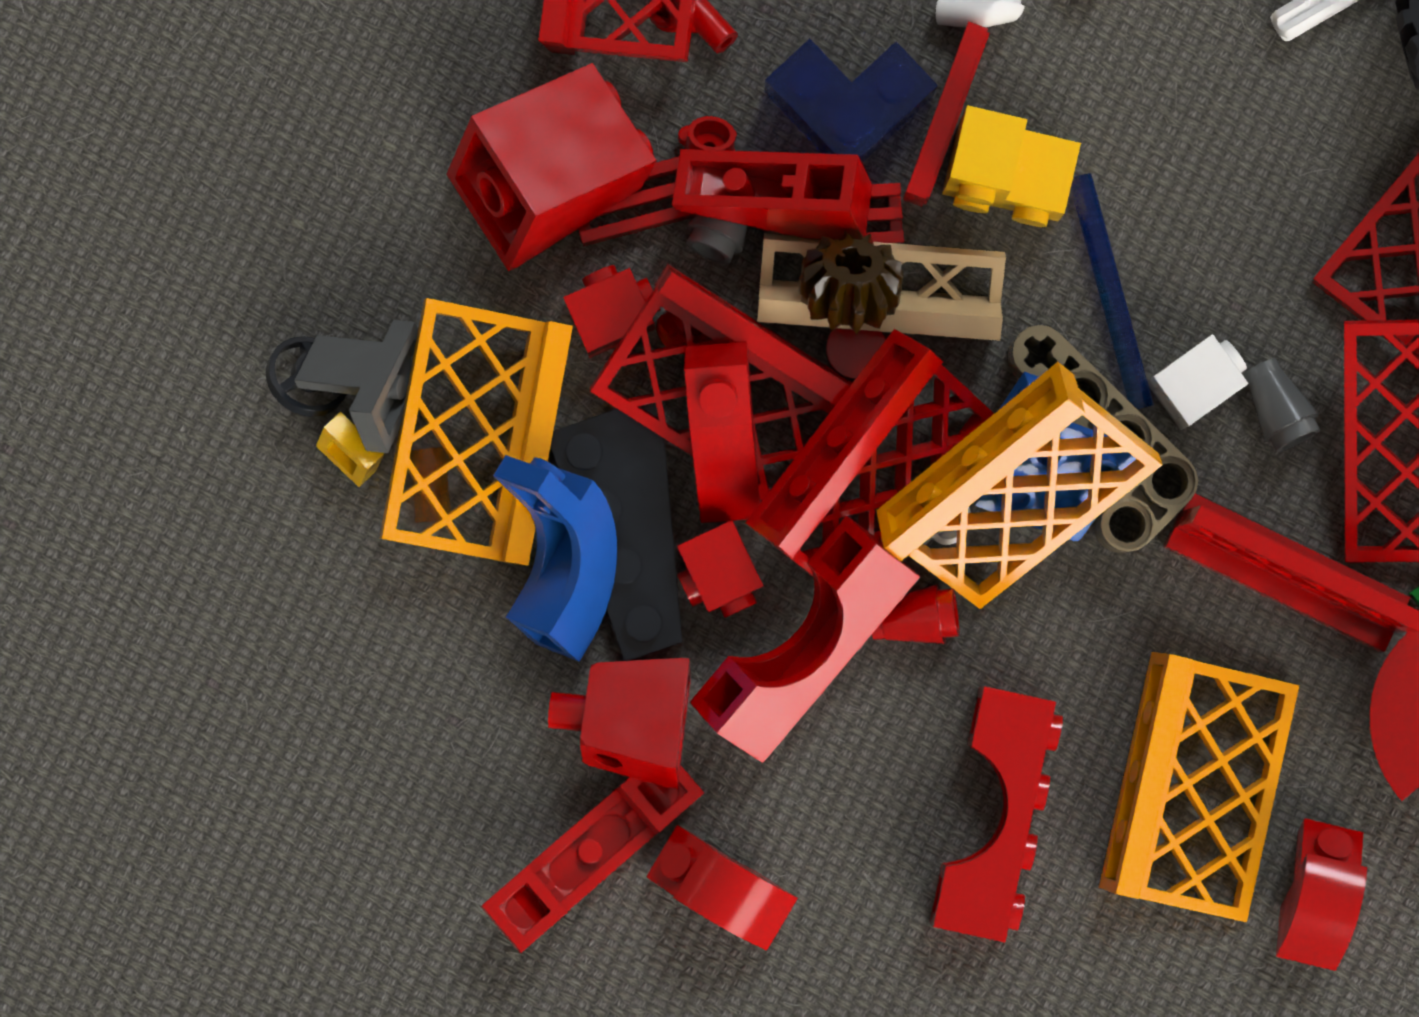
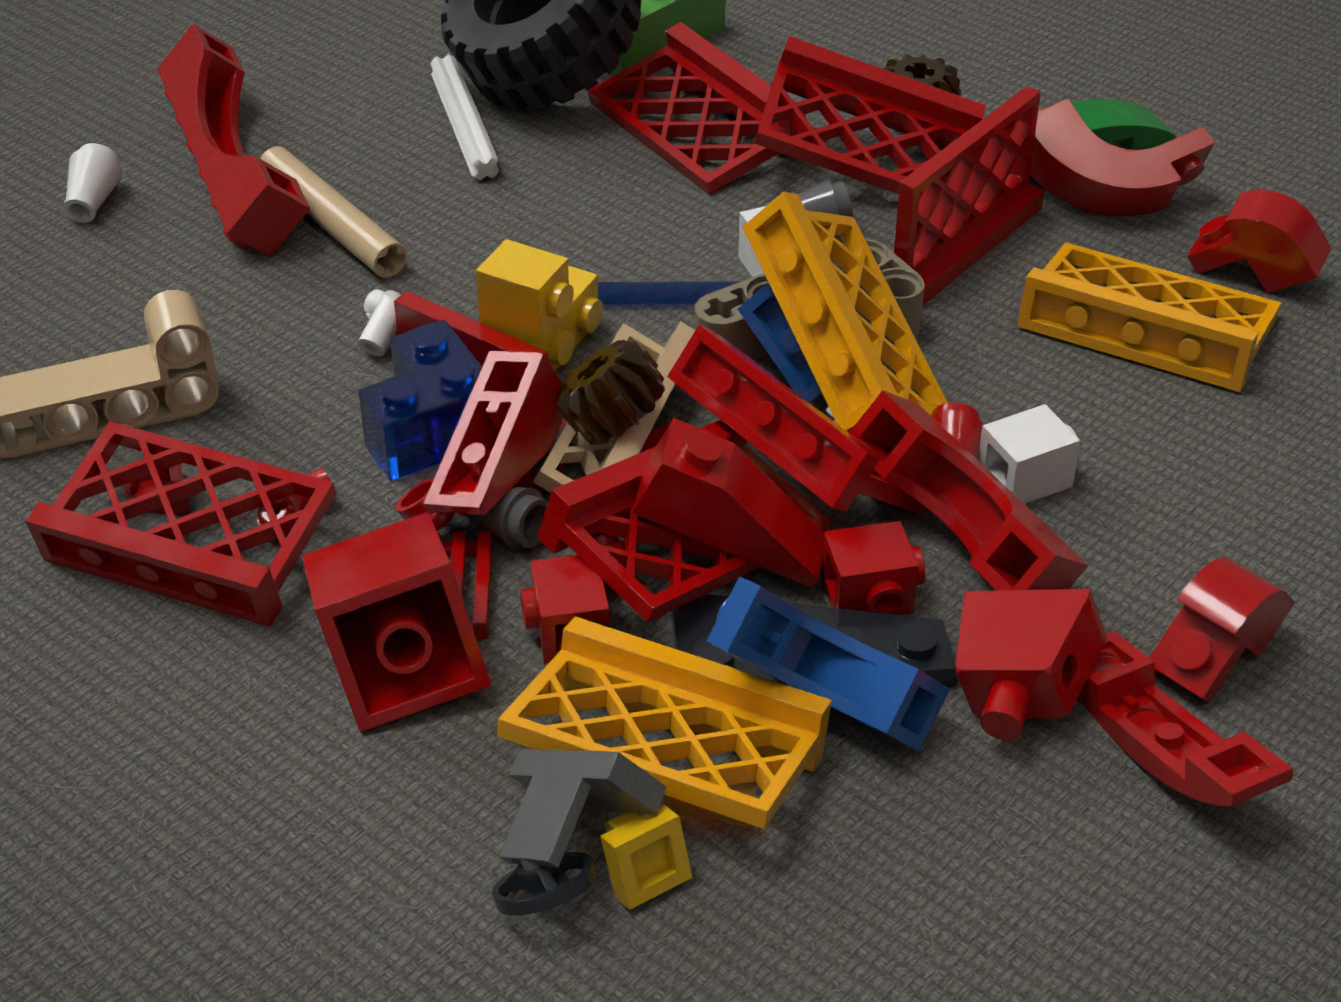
camera: 75 degrees left, 45 degrees down
red arch [929,686,1063,942] -> none
none -> white brick [978,404,1081,504]

